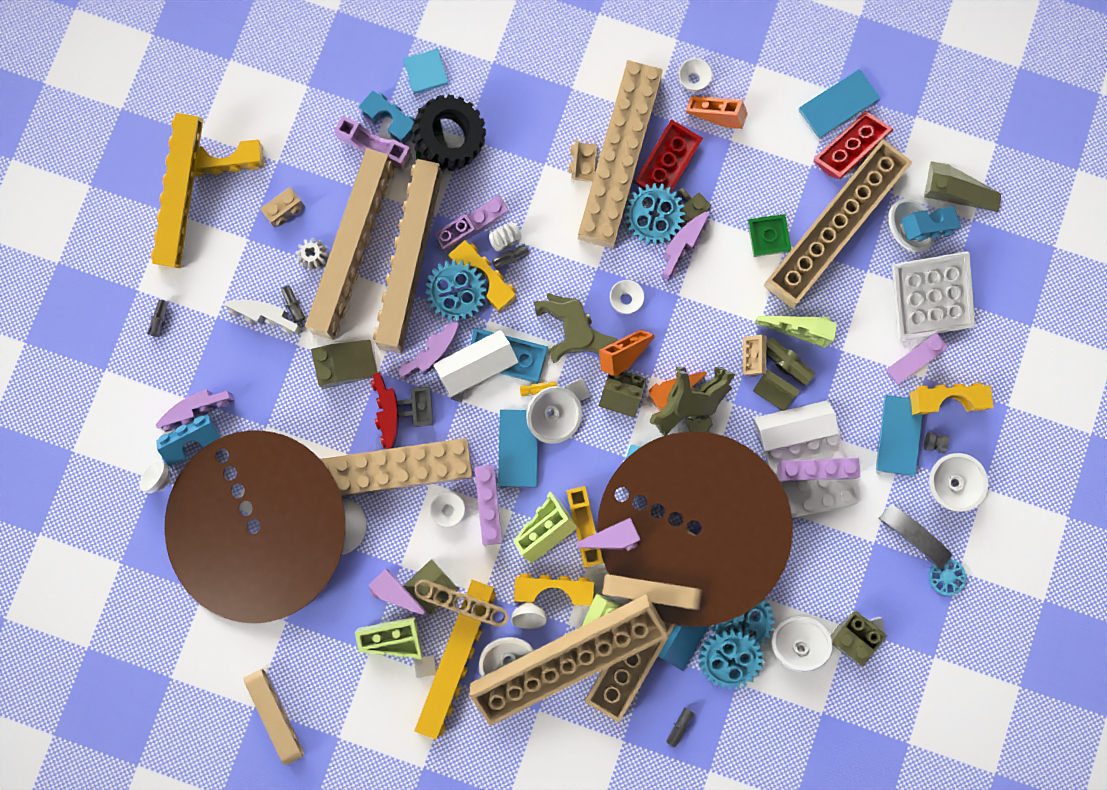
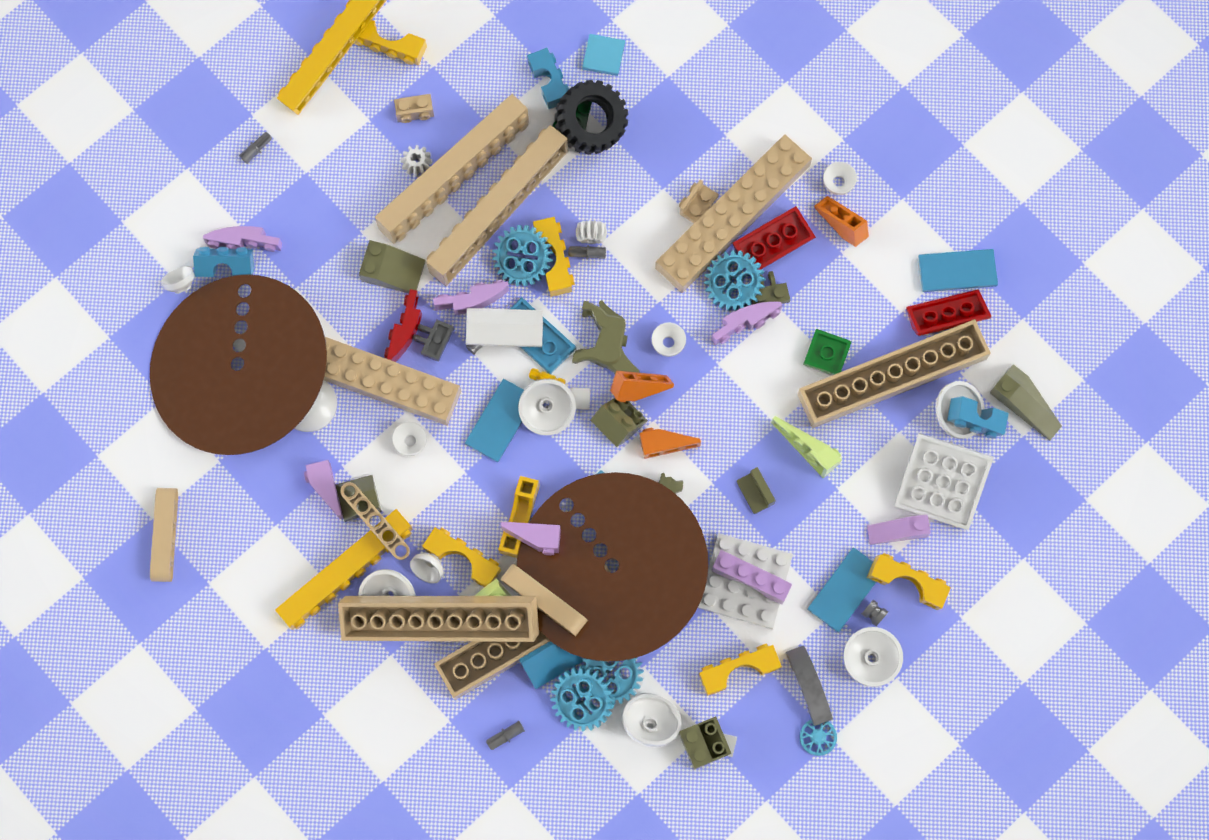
camera: 30 degrees right, 5 degrees down
white slope [223,300,301,335] -> none
flat silver axle [281,285,306,323] -> none
lavender arch [334,116,412,171] -> none
yellowish green wedge [355,616,423,659] -> none
white slope [413,655,436,678] -> none
lavender slope [434,195,510,250] -> none
lavender arch [474,465,503,546] -> none
yellowish green wedge [513,492,578,563] -> none
olive animal [650,367,735,436] -> none
tan bracket [742,335,767,377] -> none
white slope [753,400,840,453] -> none
olive piece [766,337,816,387] -> none
none -> yellow arch [698,643,782,696]

